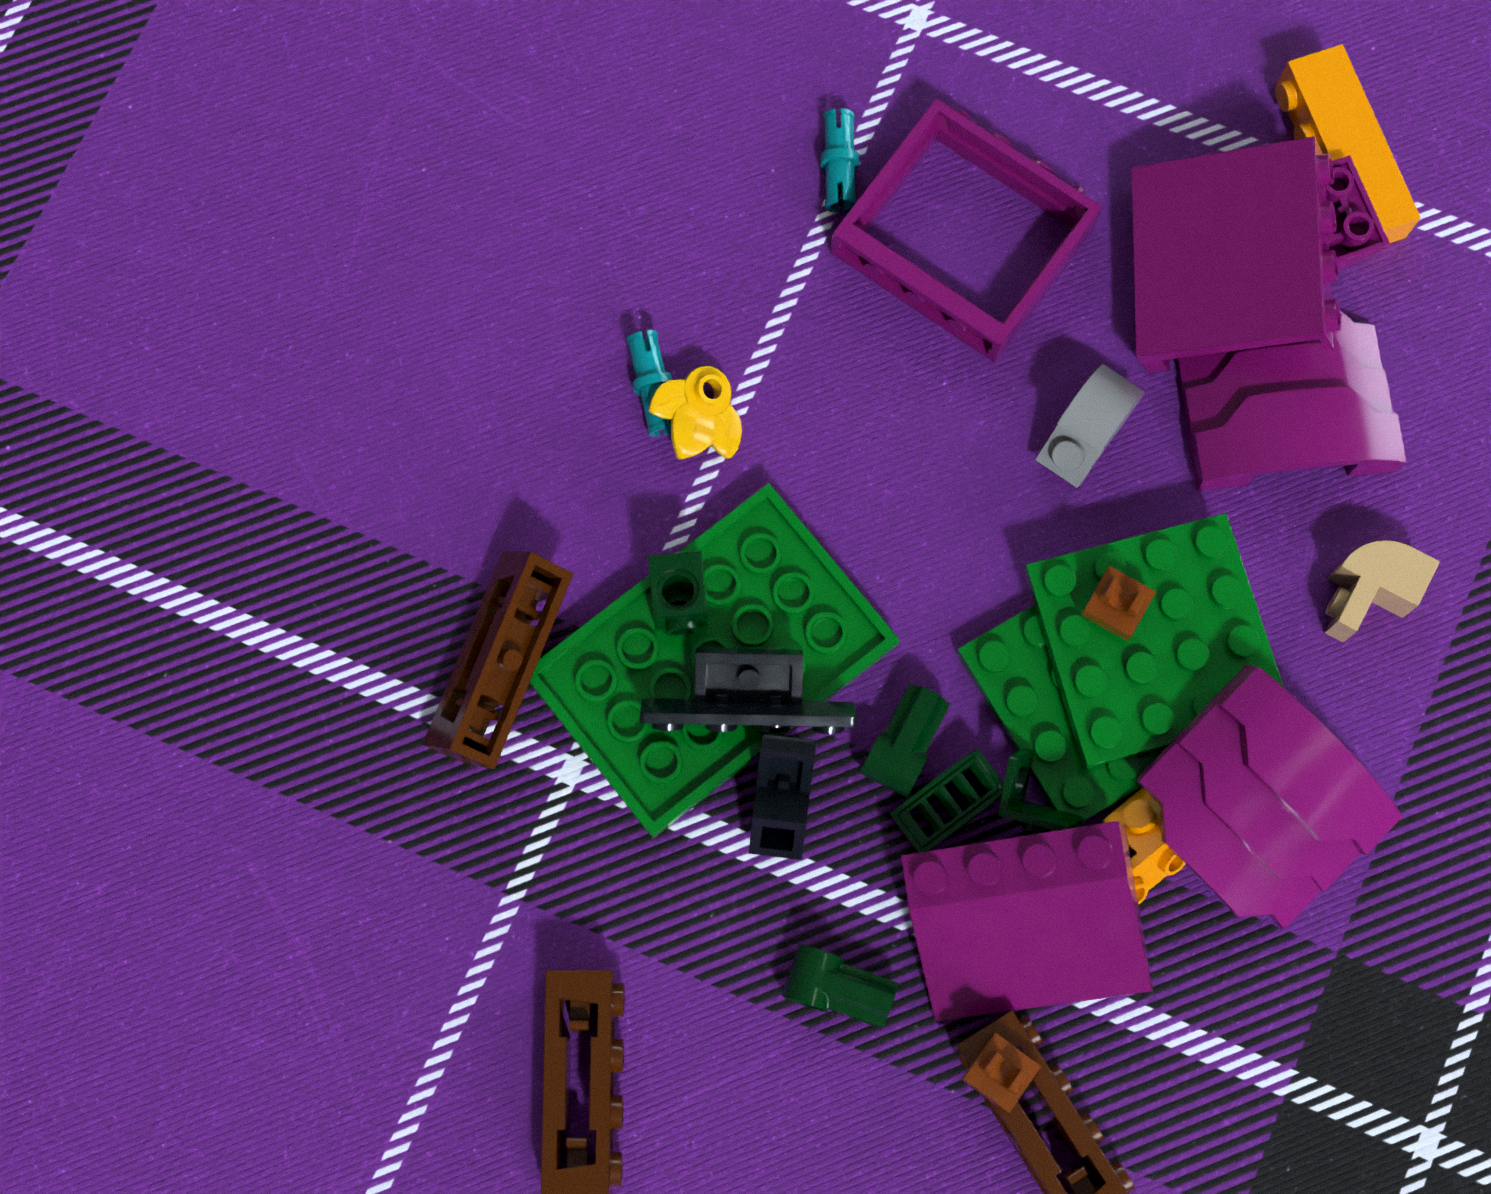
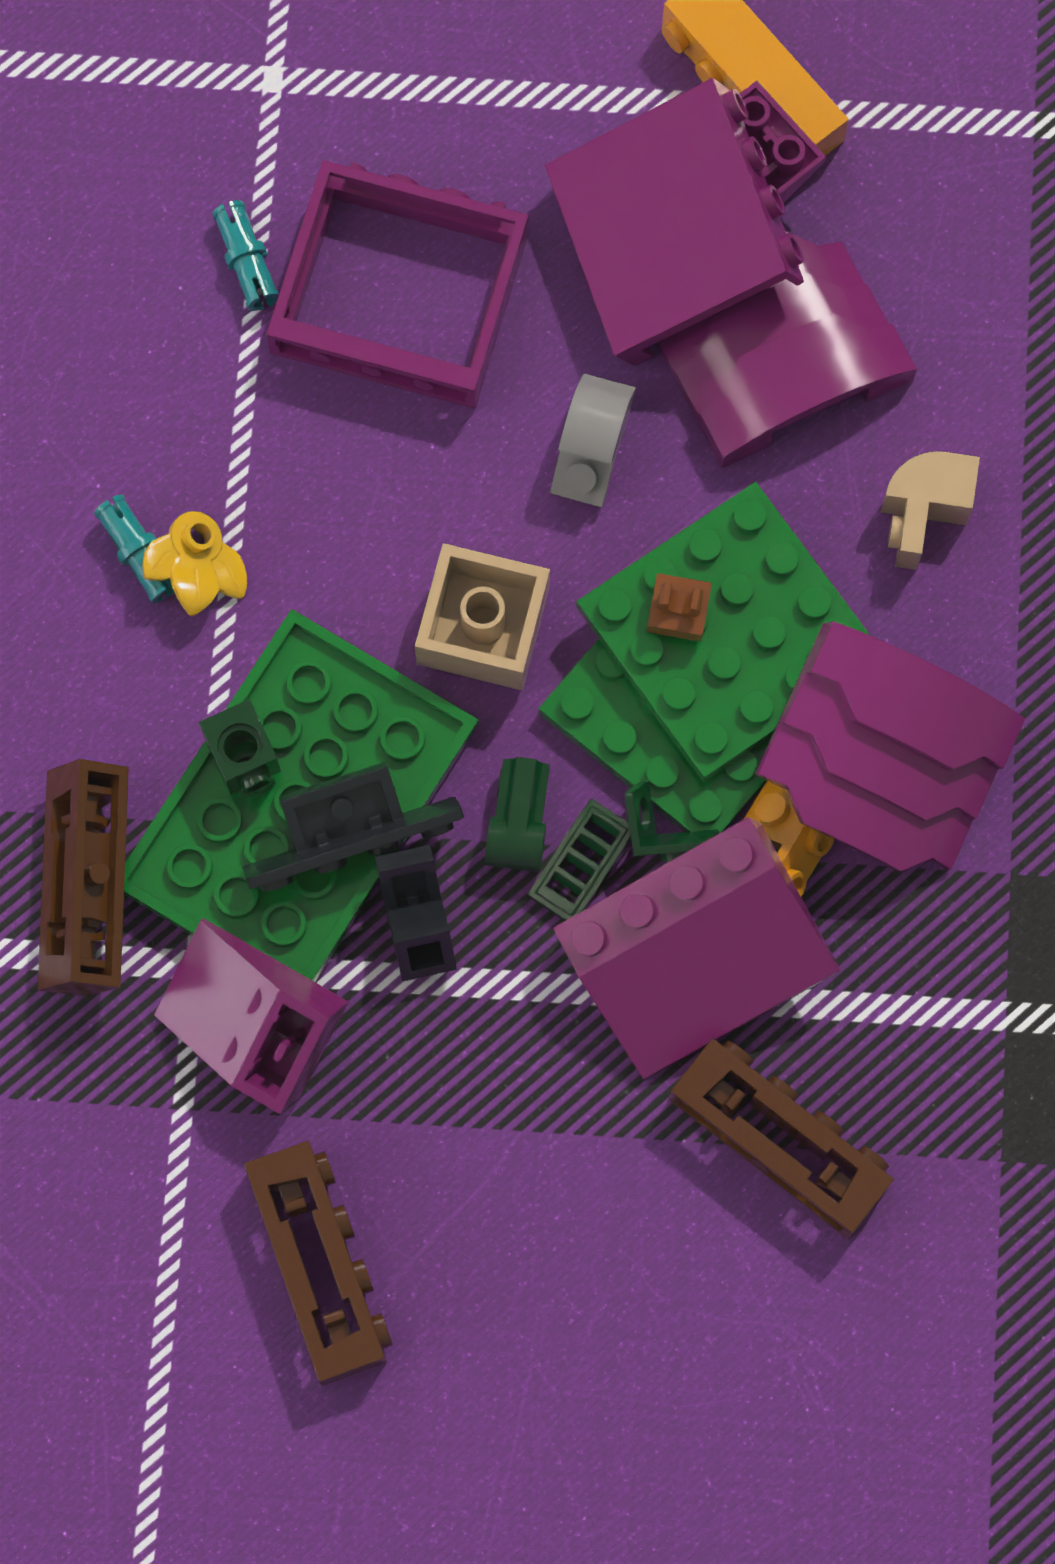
camera: 20 degrees left, 0 degrees up
dark green piece [781,944,898,1028] -> none
dark orange tile [961,1033,1041,1113] -> none
none -> magenta slope [154,918,349,1114]
none -> tan brick [415,543,550,691]

